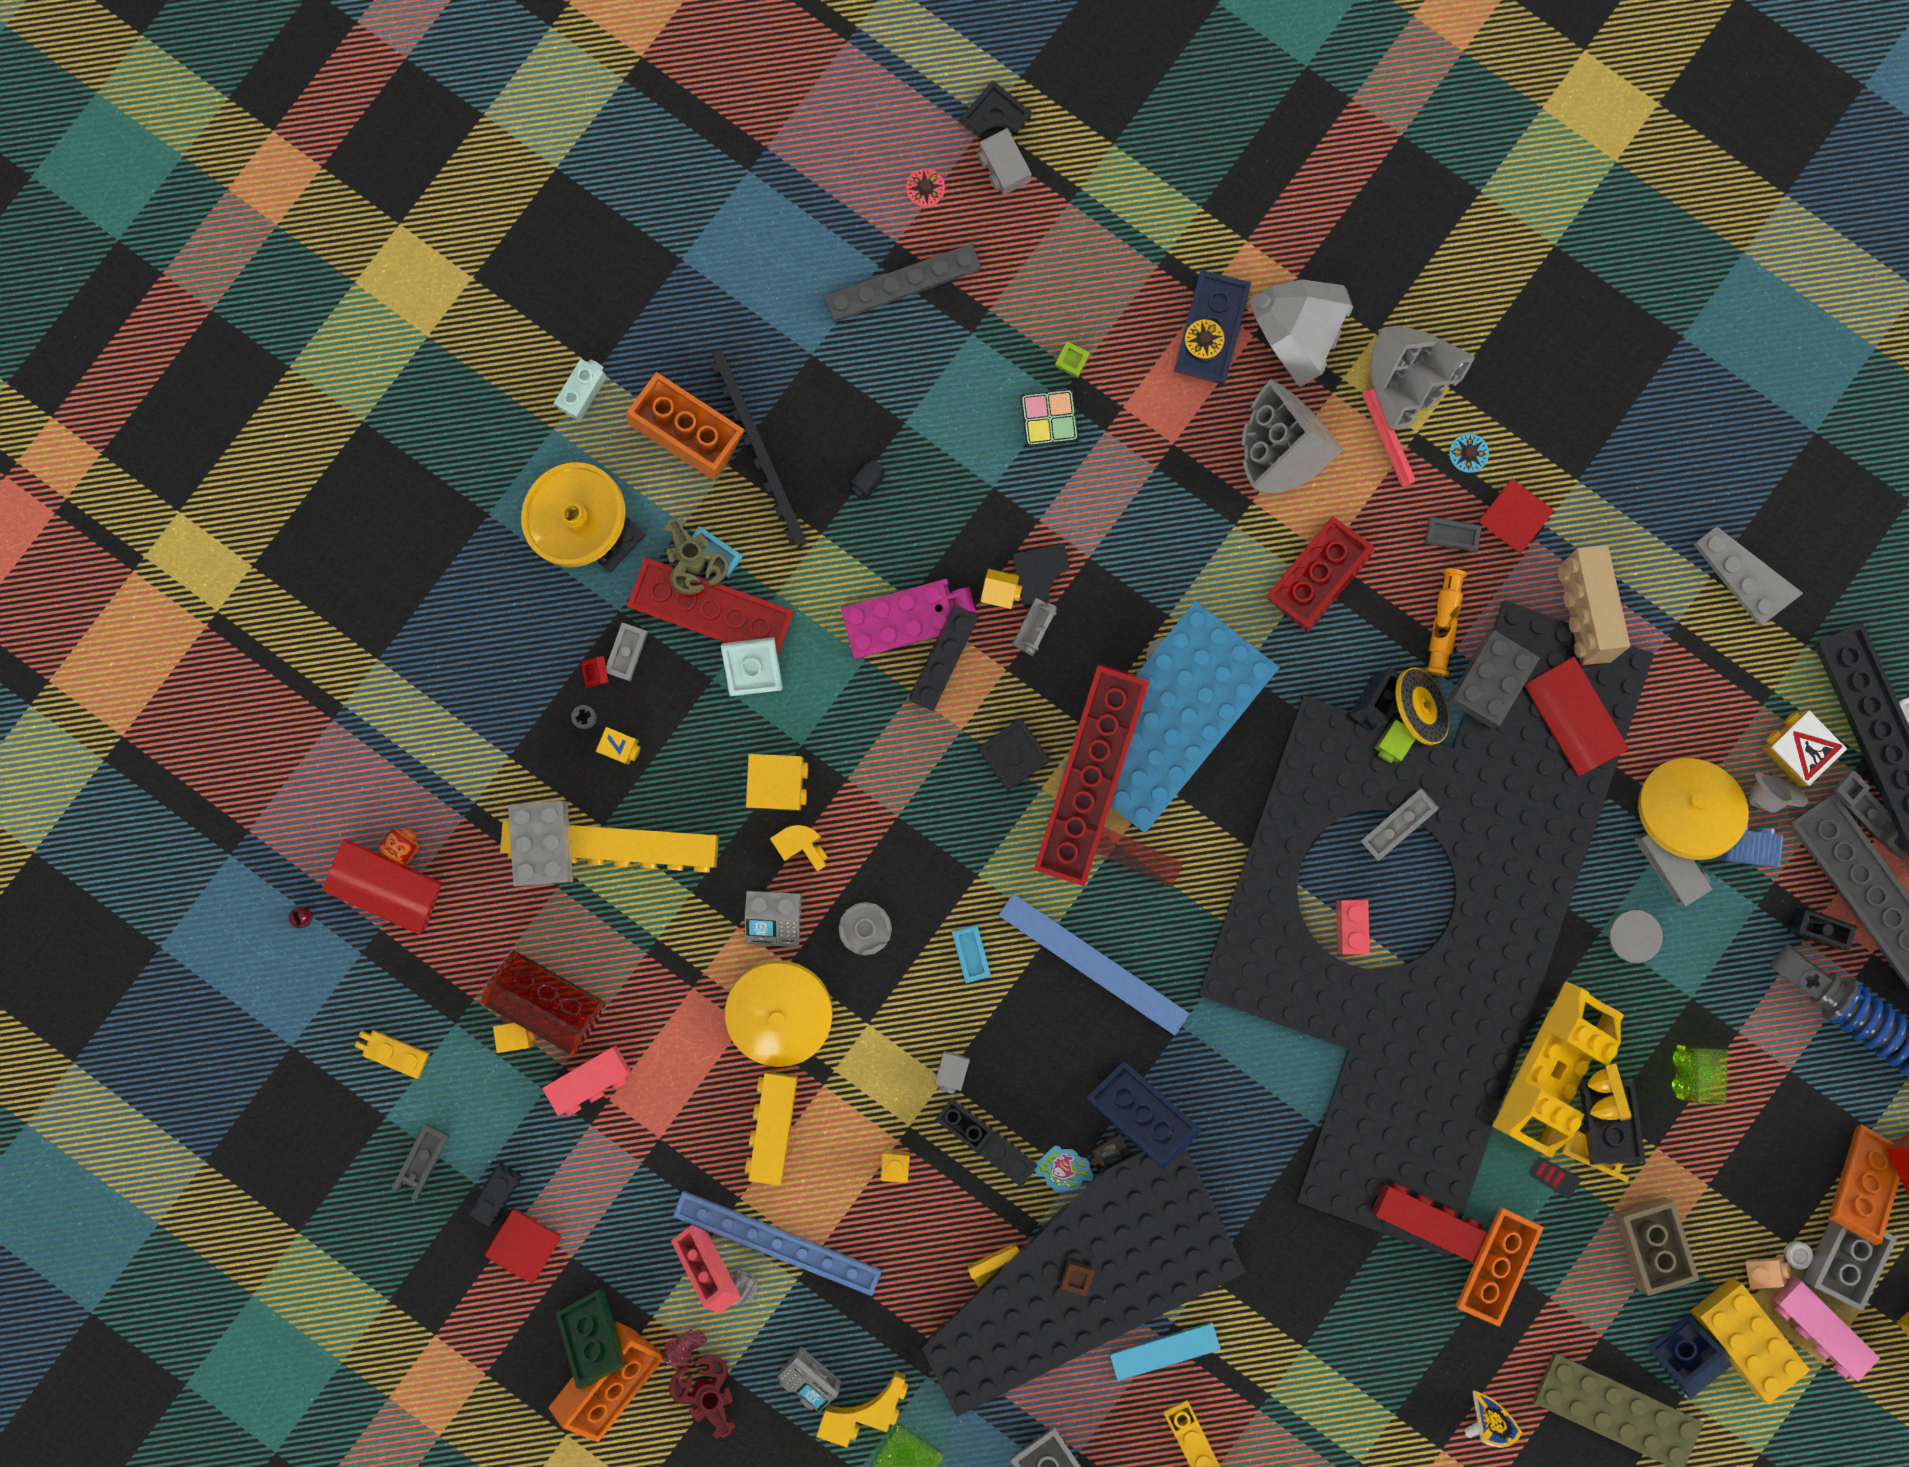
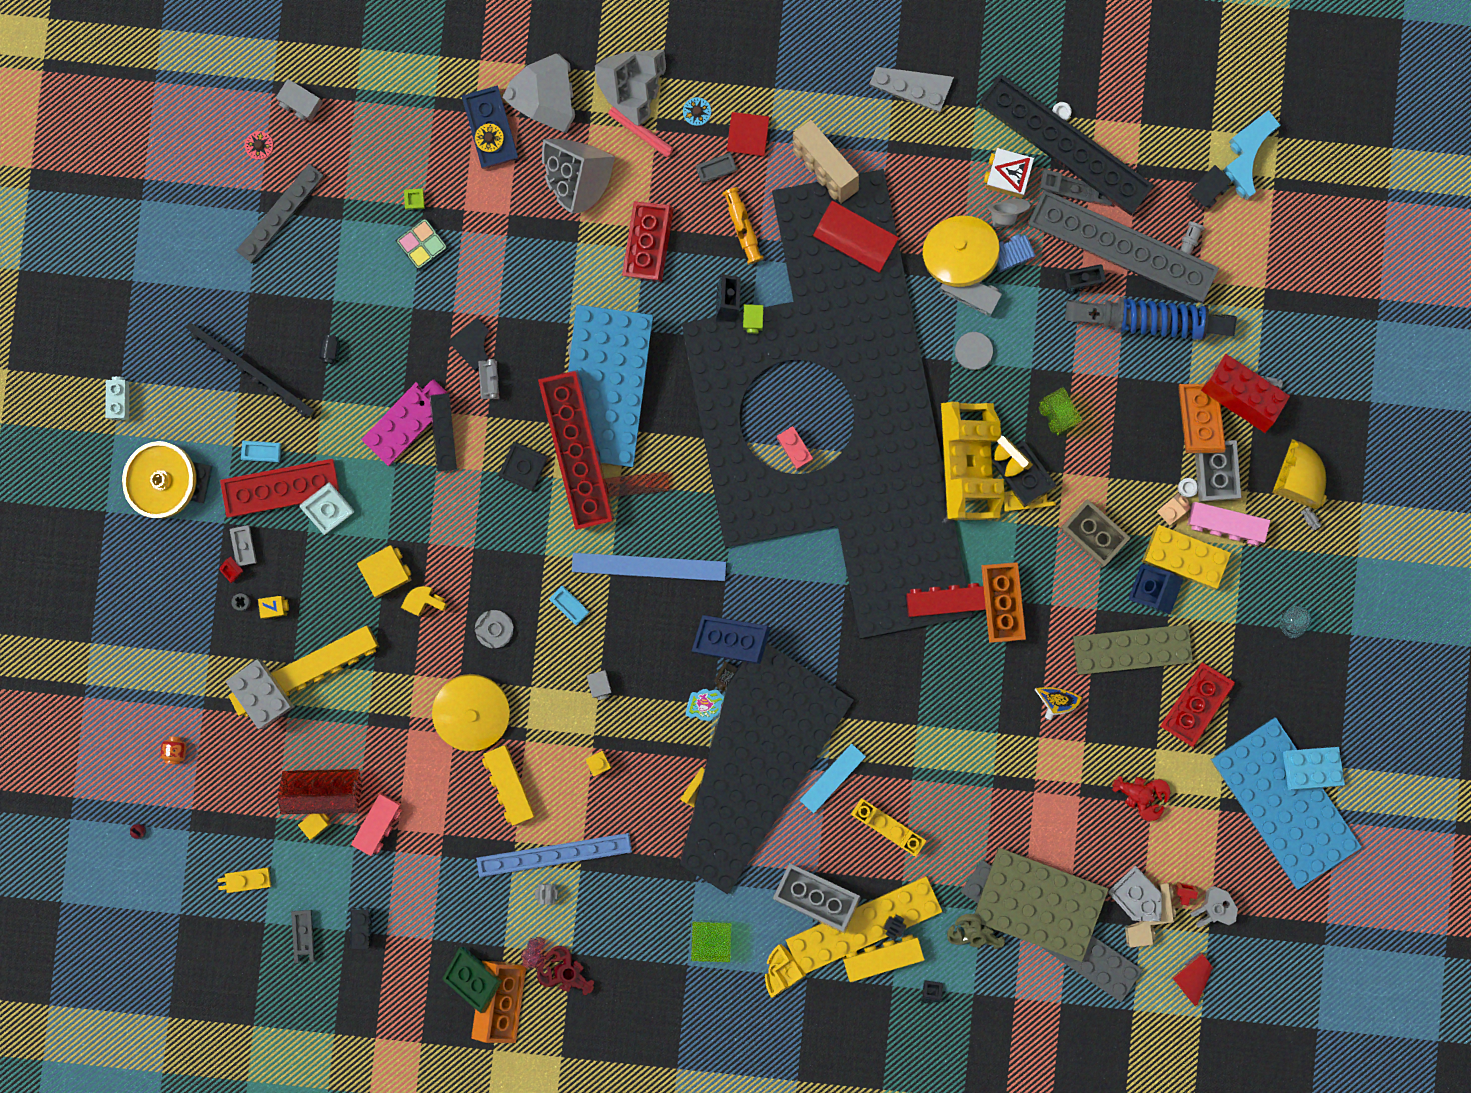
camera: 20 degrees left, 0 degrees up
red slope [322,839,442,935] -> none
red slope [484,1207,562,1284] -> none
orange slope [626,372,744,481] -> none
olive animal [664,518,729,595] -> none
coral brick [671,1225,741,1314] -> none
light grey slope [745,891,802,947] -> none
light grey slope [778,1346,841,1412] -> none
yellow arch [816,1371,908,1448] -> none
black slope [935,1098,1038,1187] -> none
black tile [959,80,1033,138] -> none
yellow brick [980,569,1022,609] -> none
reddish brown tile [1059,1260,1095,1296] -> none
light grey plate [1361,788,1439,861] -> none
piece [1396,667,1449,745] -> none
dark grey brick [1447,630,1540,728] -> none
black sticker [1530,1158,1581,1199] -> none

